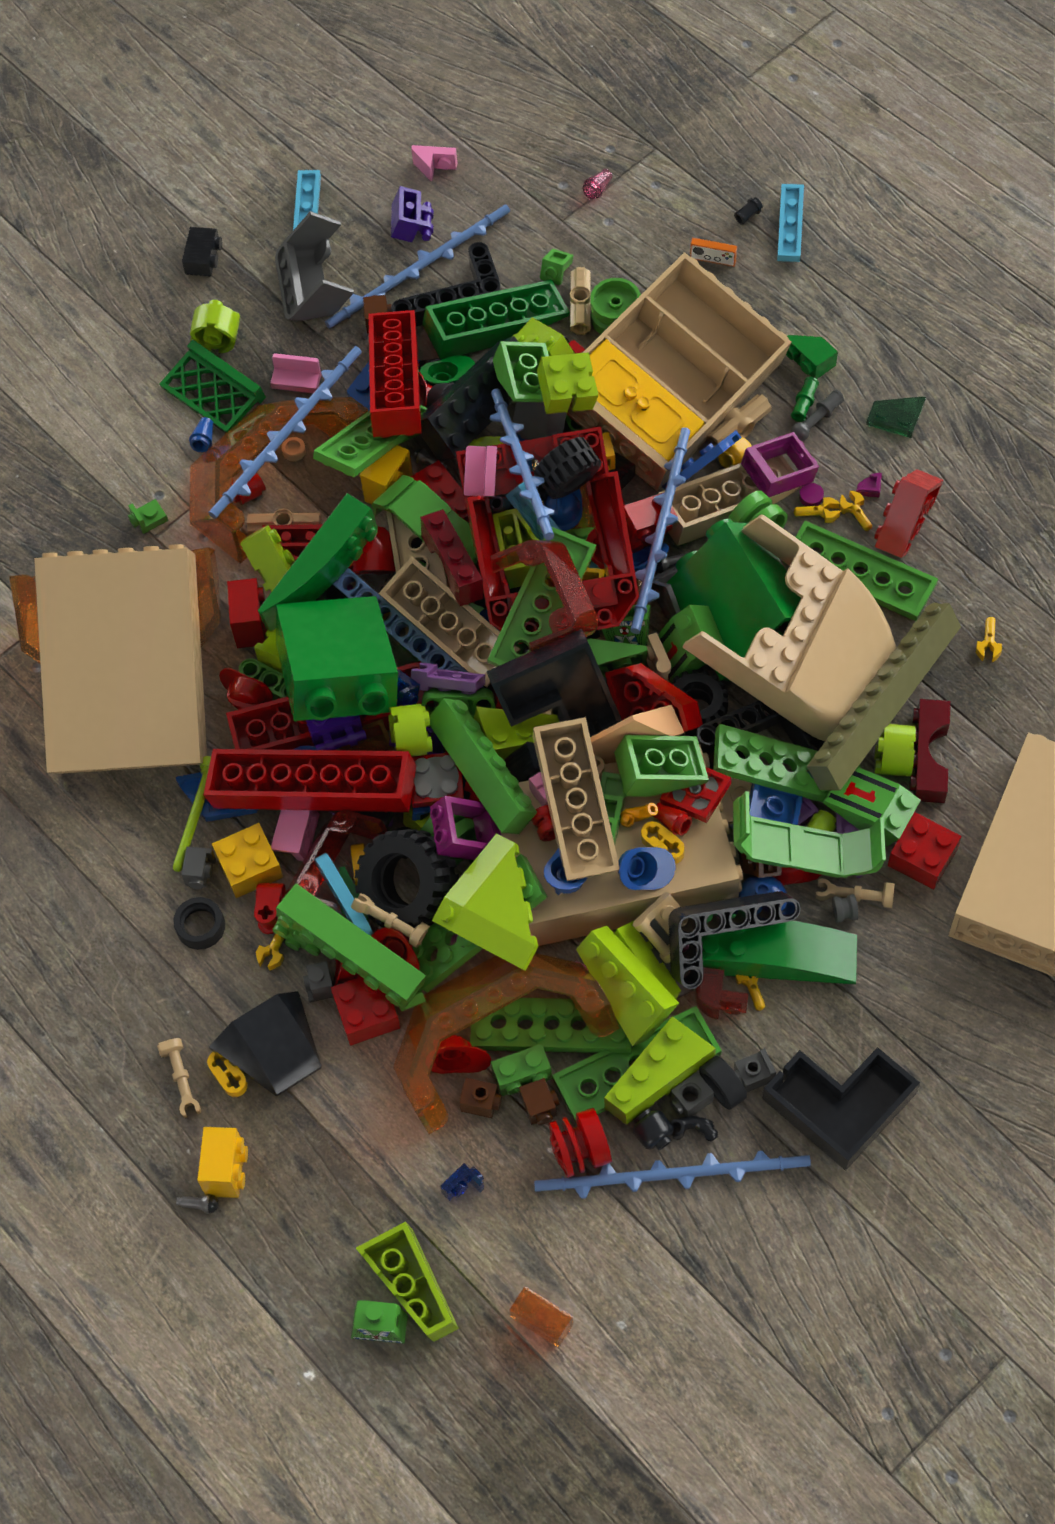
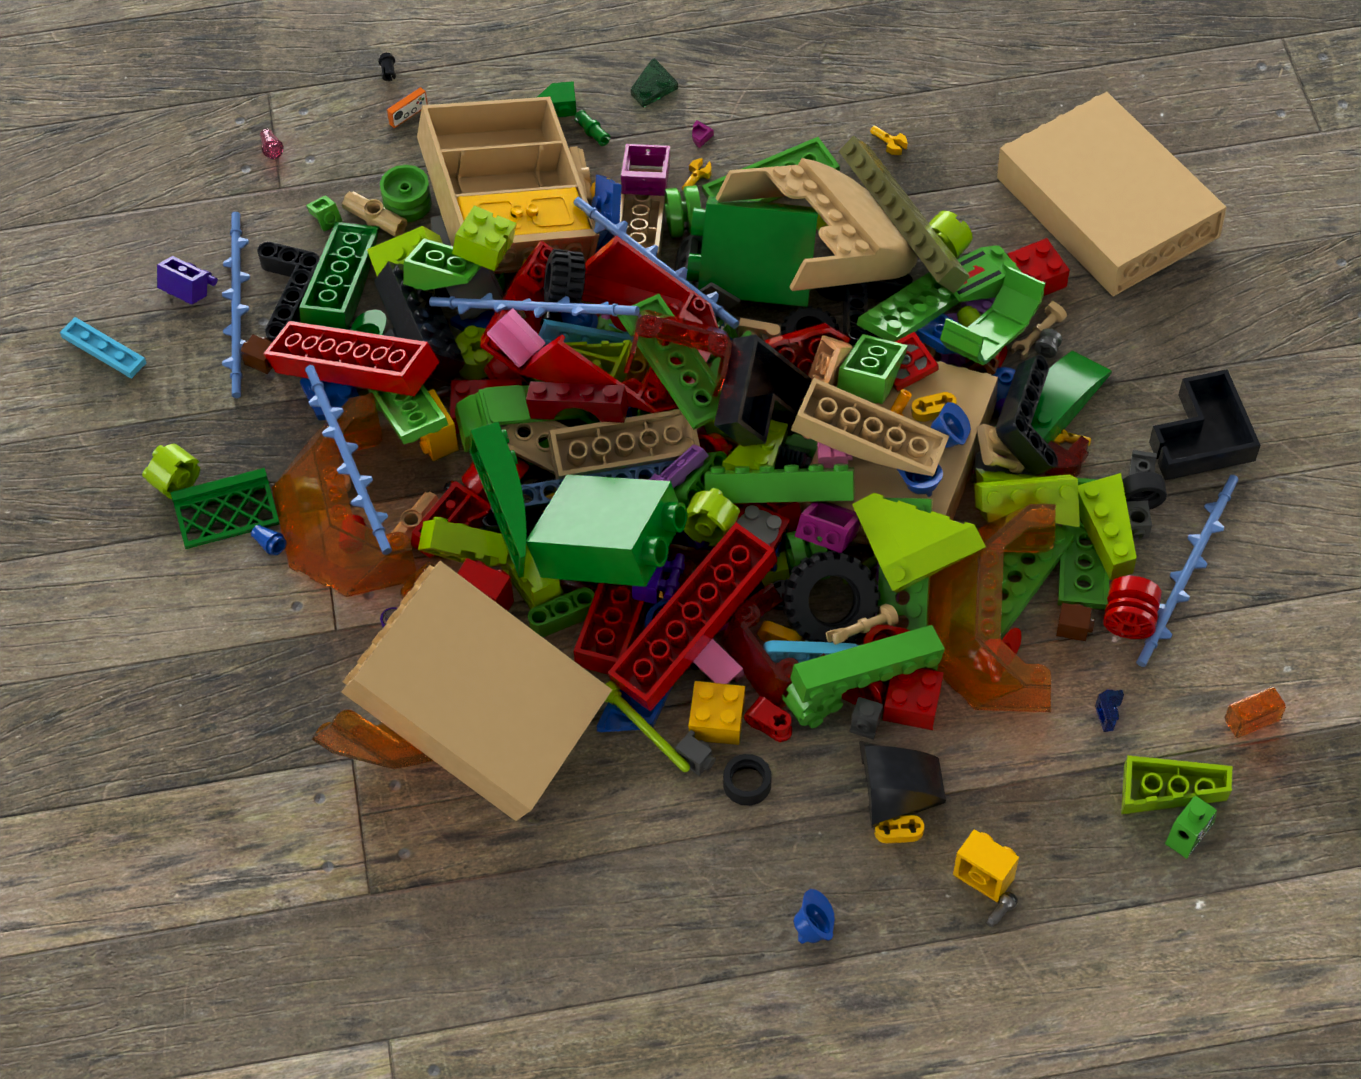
camera: 60 degrees left, 5 degrees down
bright green bracket [128,499,168,534] -> none
tan piece [157,1038,201,1118] -> none
black brick [182,227,222,277] -> none
red piece [219,668,273,710] -> none
yellow bar [256,934,285,971] -> none
bright pink panel [270,353,321,393] -> none
dark grey windscreen [275,211,354,322] -> none
bright pink slope [411,145,457,181] -> none
reddish brown brick [459,1078,502,1119] -> none
bright green brick [491,1044,552,1096] -> none
red wheel [532,805,556,842] -> none
black head [633,1108,674,1151] -> none
red cone [653,803,692,836] -> none
bright green slope [658,605,725,683] -> none
black piece [670,1116,718,1142] -> none
medium azure plate [777,184,804,262] -> none
dark grey pin [791,390,844,441] -> none
magenta tile [799,483,824,506] -> none
yellow bar [839,491,873,531] -> none
red brick [874,469,944,558] -> none
dark red arch [909,699,951,803] -> none
none -> blue piece [793,889,835,944]

